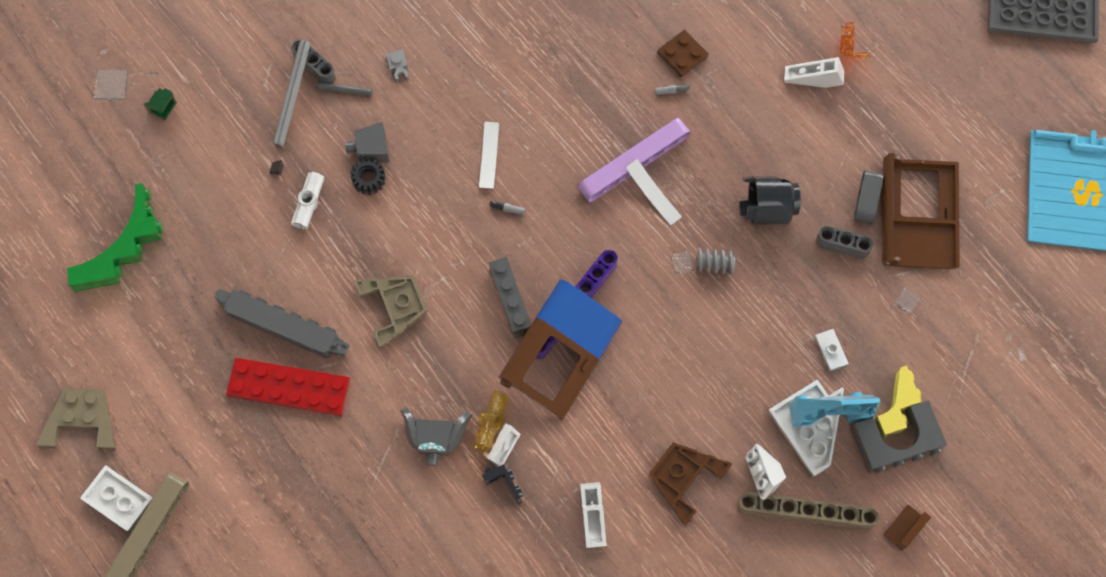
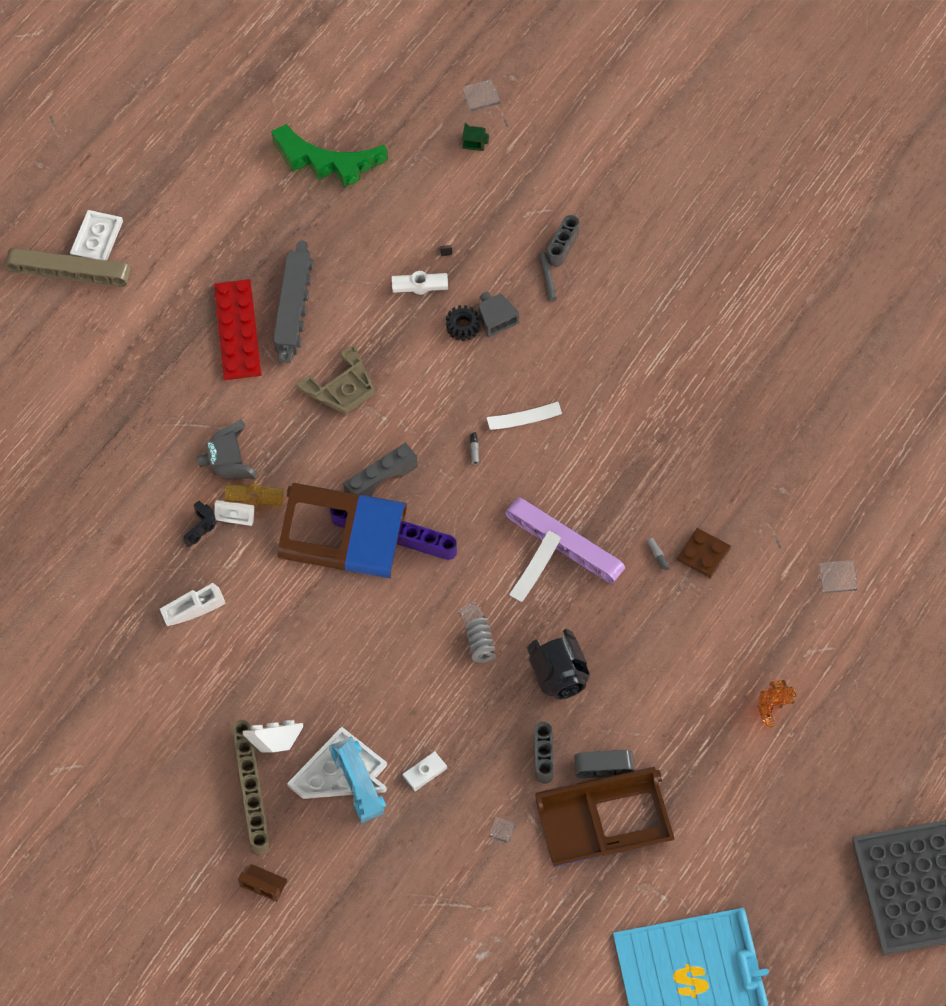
camera: 75 degrees right, 10 degrees down
dark tan wing [37,388,116,450] -> none
light grey axle [273,40,310,146] -> none
light grey plate [386,49,409,83] -> none
reddish brown wing [649,442,732,526] -> none
white slope [784,57,844,88] -> none
dark grey arch [851,400,947,474] -> none
light yellow arch [874,365,922,438] -> none

